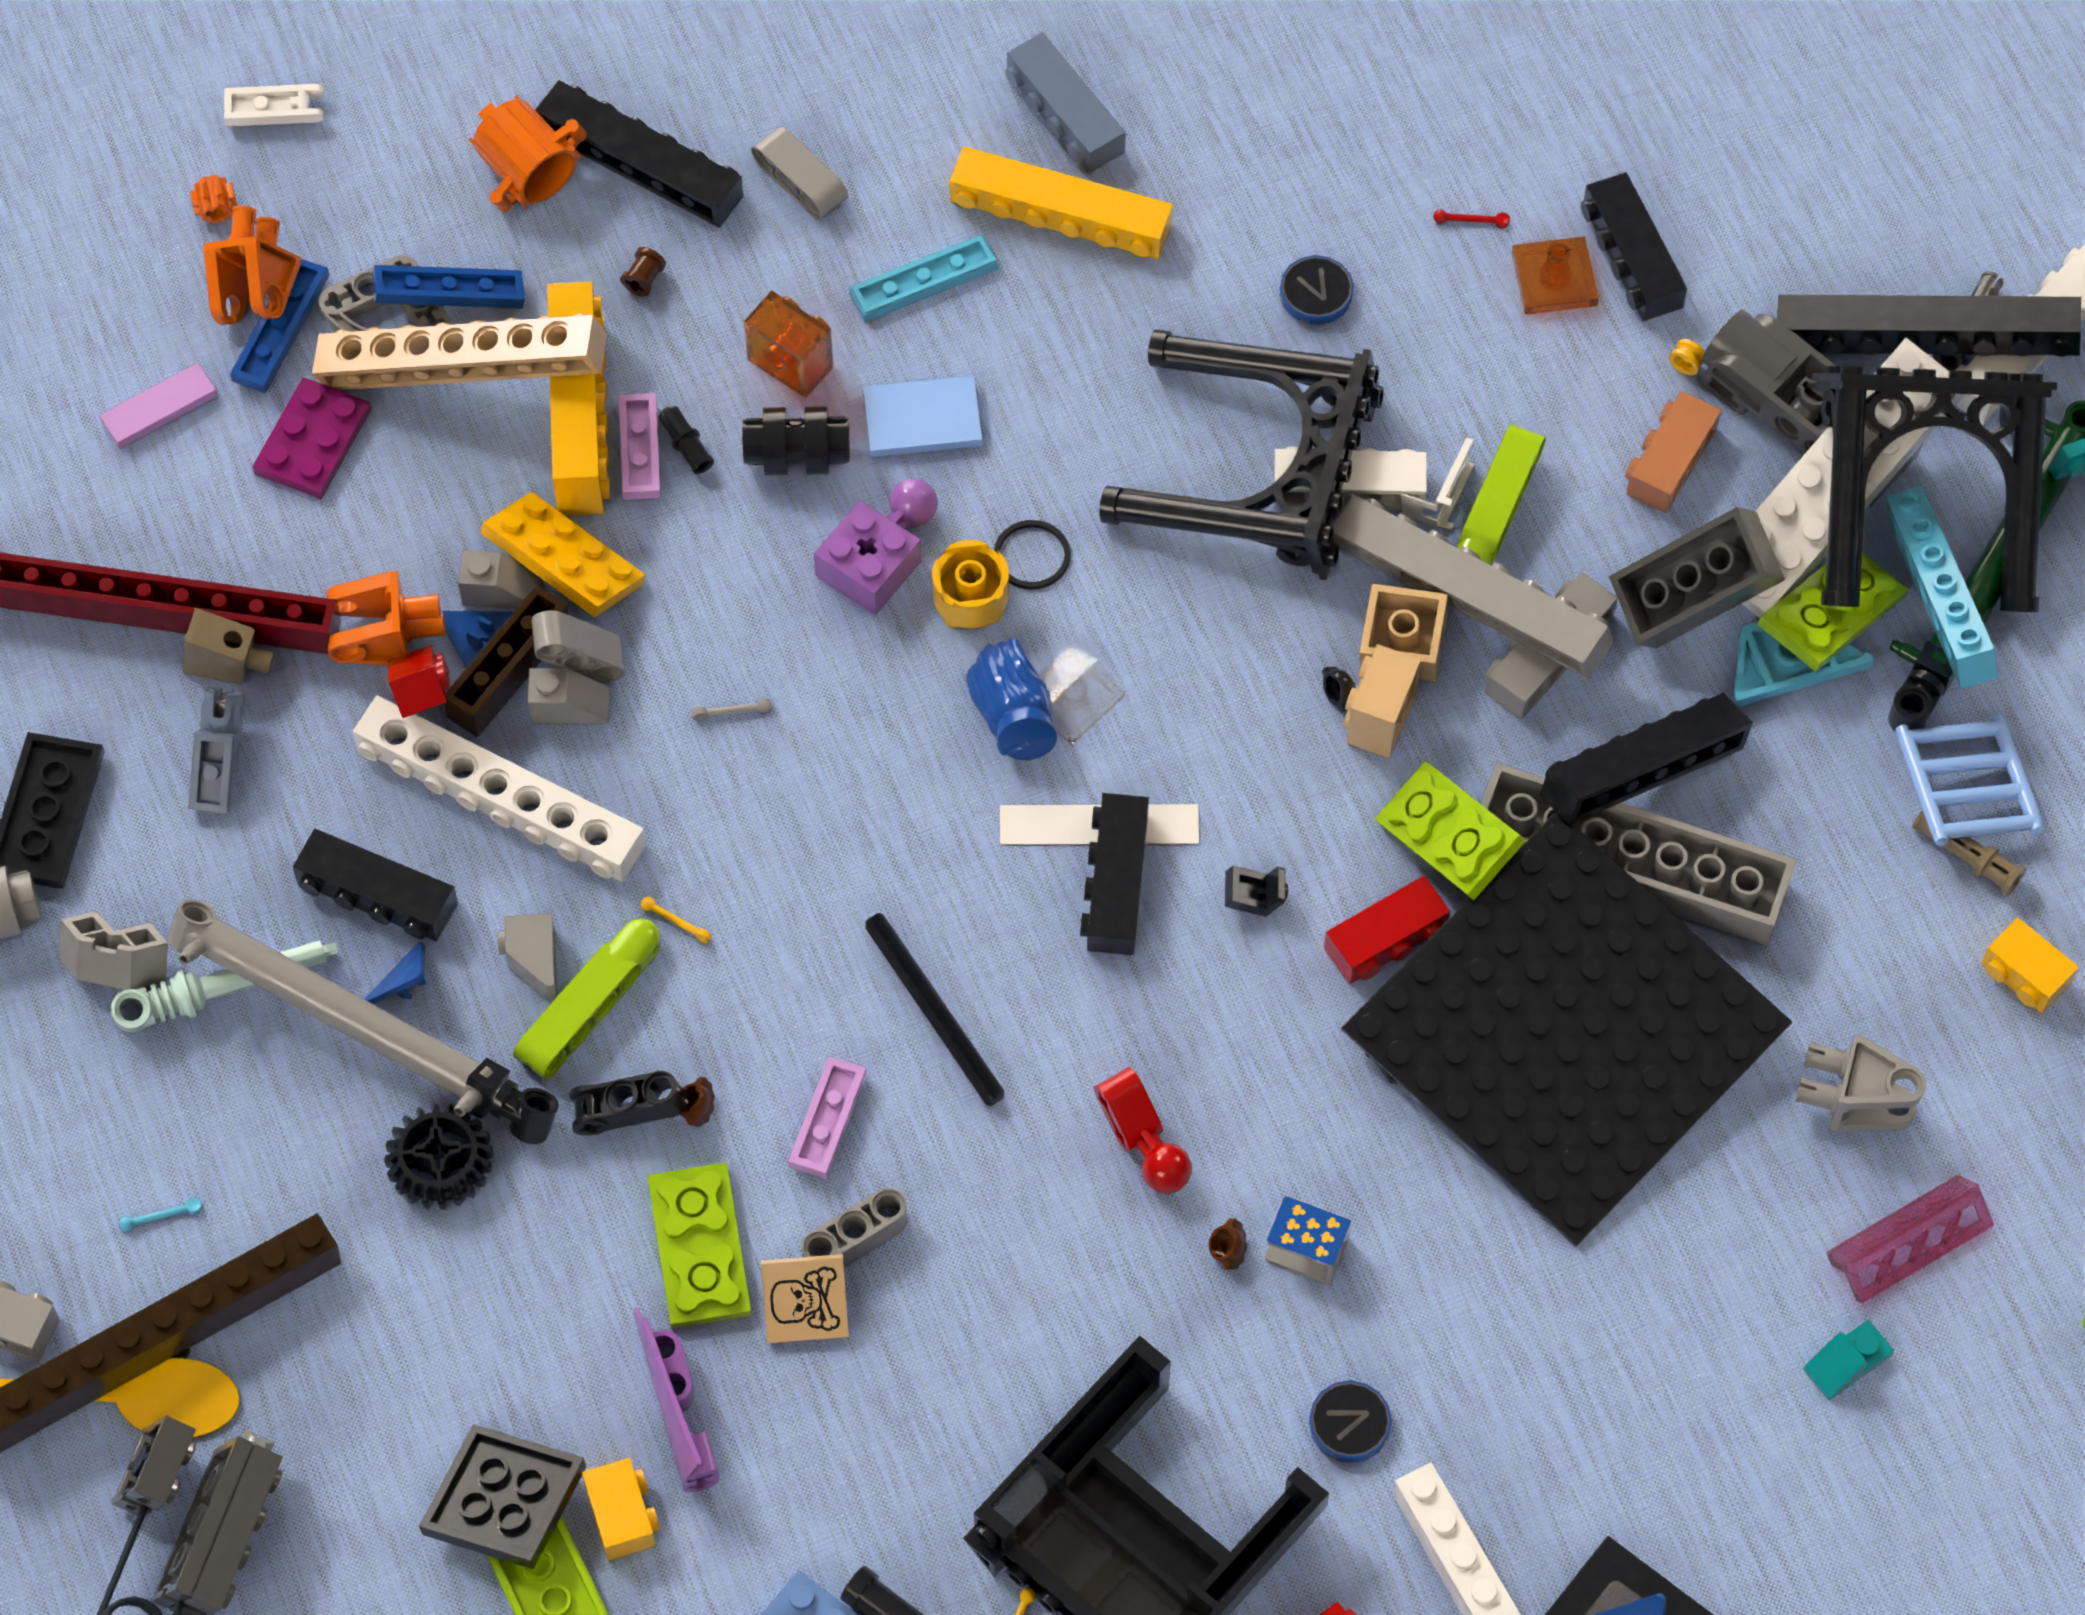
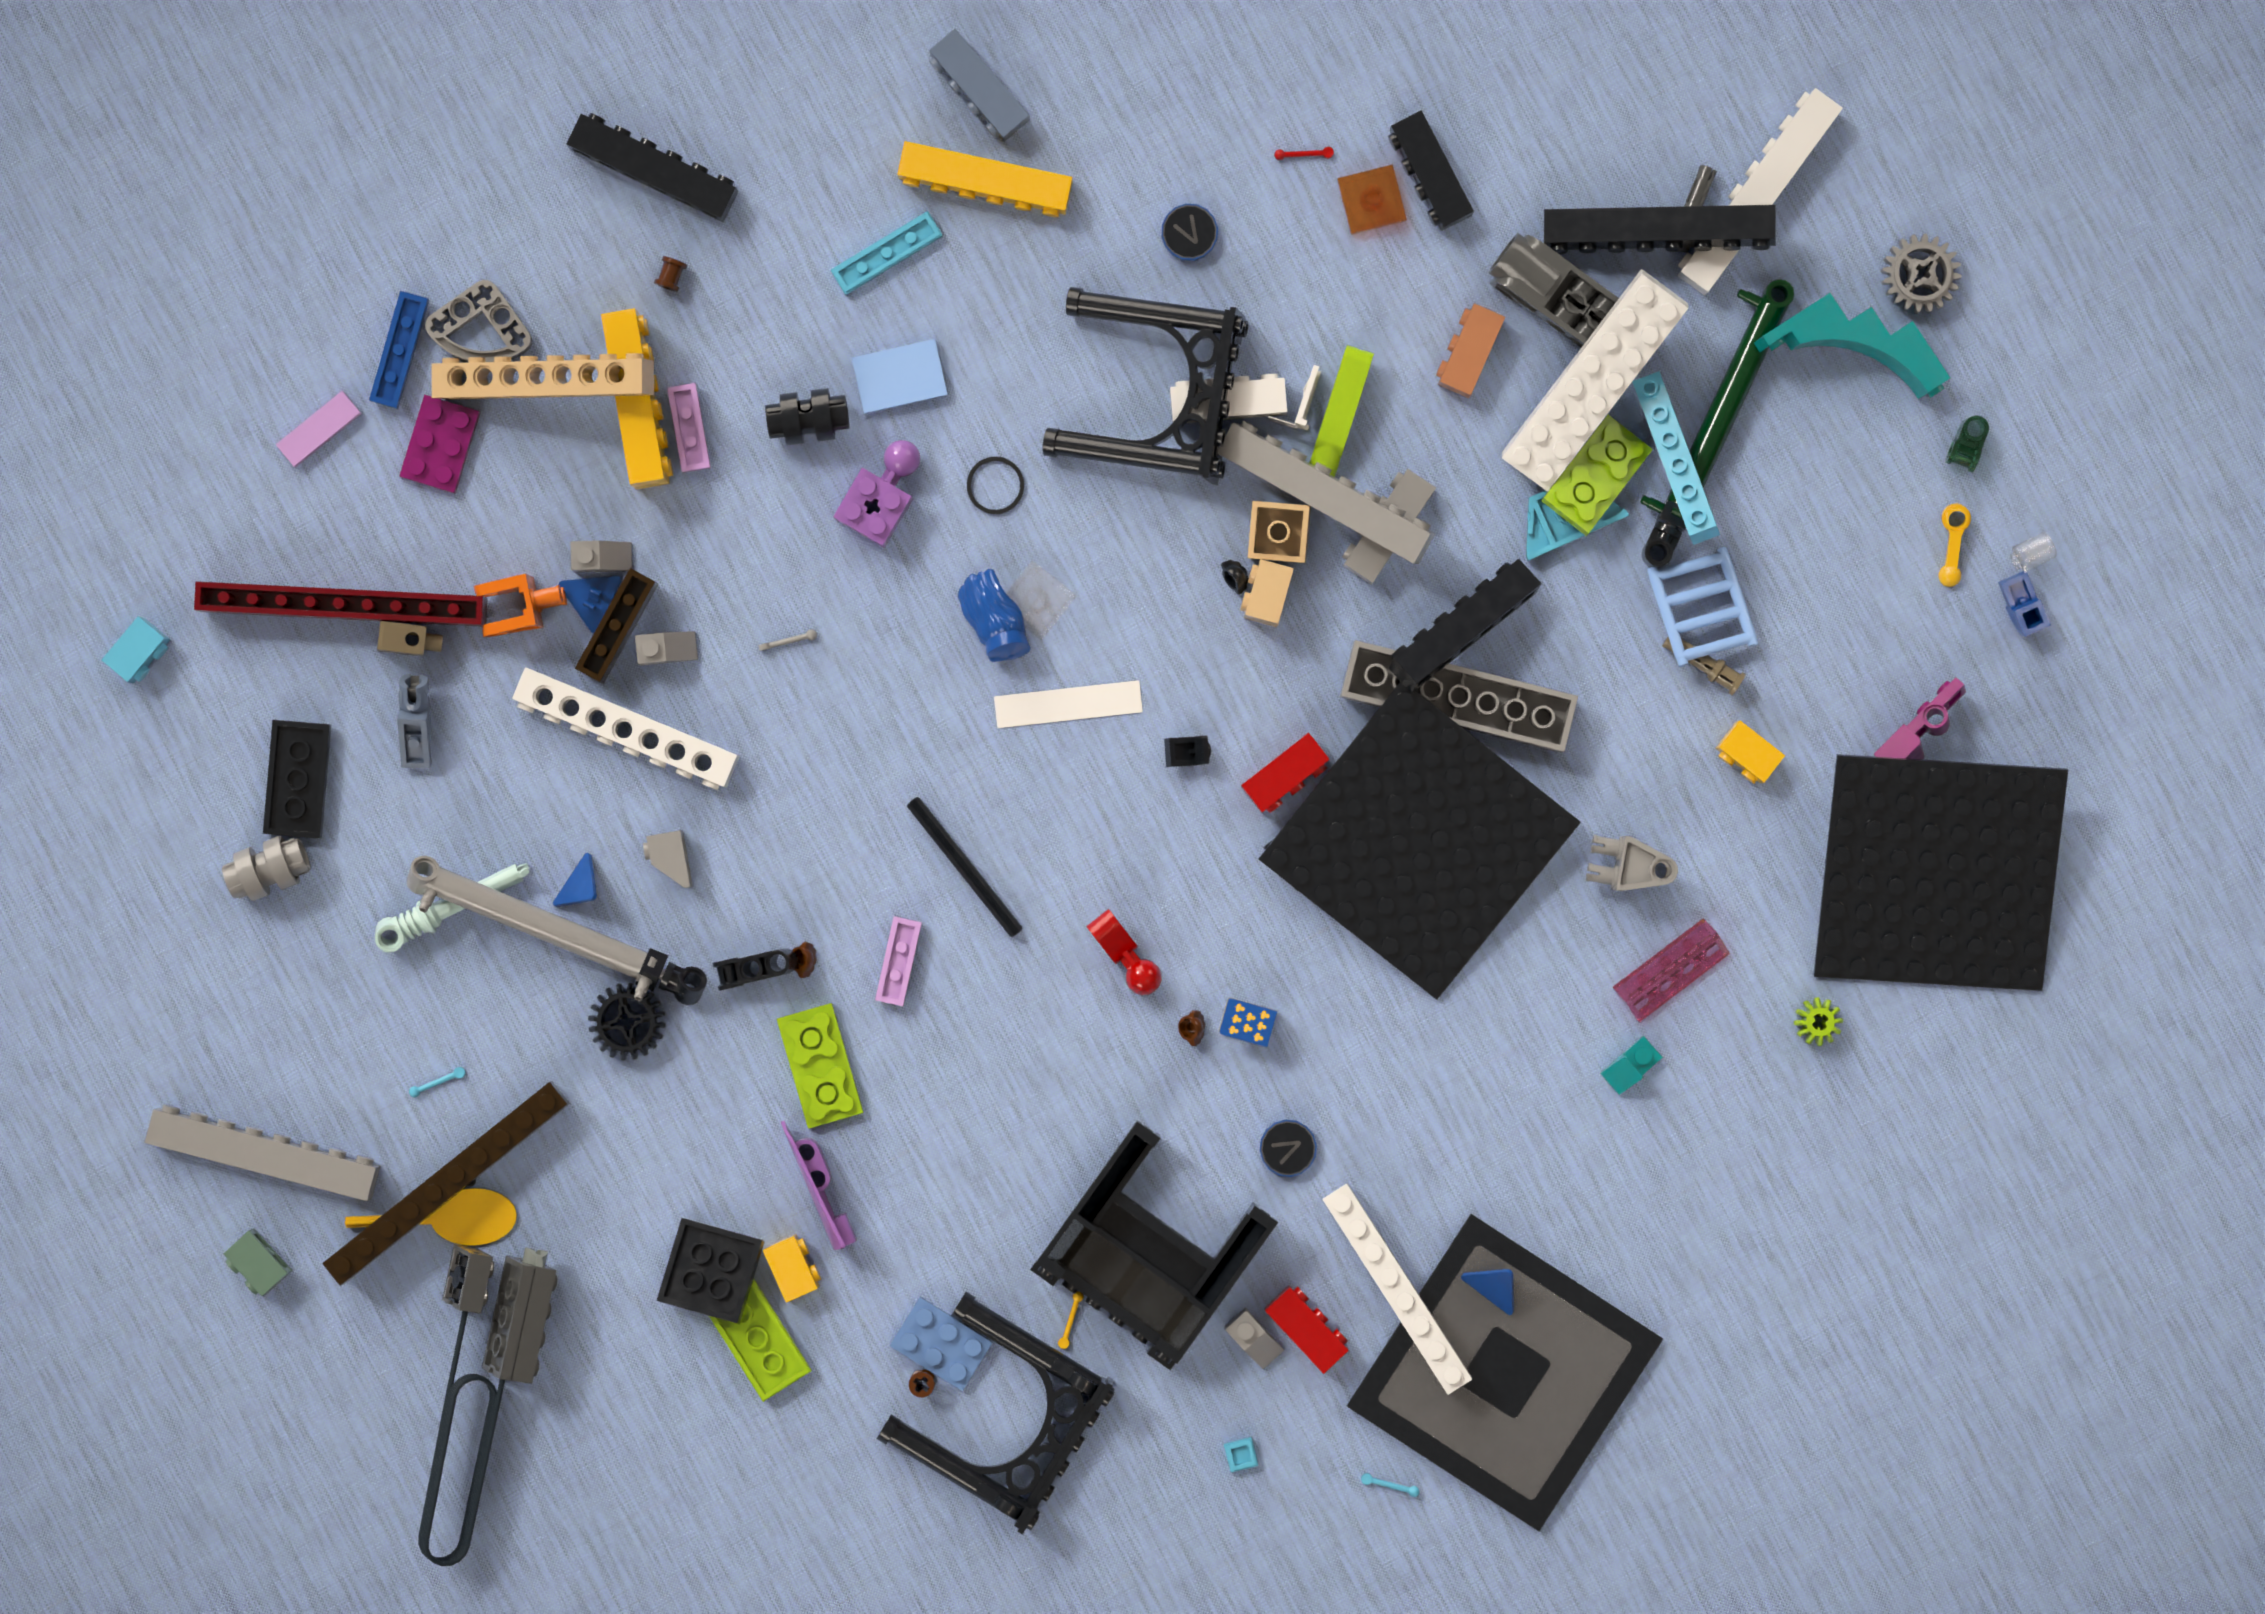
camera: 10 degrees left, 25 degrees up
light grey brick [59,911,168,990] -> none
orange gear [190,175,237,224] -> none
orange piece [204,205,301,325] -> none
white hinge [224,84,324,127] -> none
black brick [293,828,458,942] -> none
blue plate [372,265,525,309] -> none
red brick [388,645,451,718] -> none
orange container [469,95,587,212] -> none
yellow plate [480,491,646,618] -> none
lime piece [513,918,661,1080] -> none
light grey beam [531,610,625,682] -> none
yellow hinge [640,896,712,944] -> none
black axle [659,406,714,474] -> none
clear orange brick [744,290,833,398] -> none
light grey beam [751,126,848,220] -> none
tan tile [761,1254,849,1343] -> none
light grey beam [802,1188,907,1267] -> none
yellow brick [932,540,1009,629] -> none
black brick [1080,793,1149,955] -> none
lime piece [1375,761,1526,901] -> none
dark grey brick [1609,507,1785,648] -> none
yellow bush [1669,339,1705,375] -> none
black arch [1812,366,2057,612] -> none

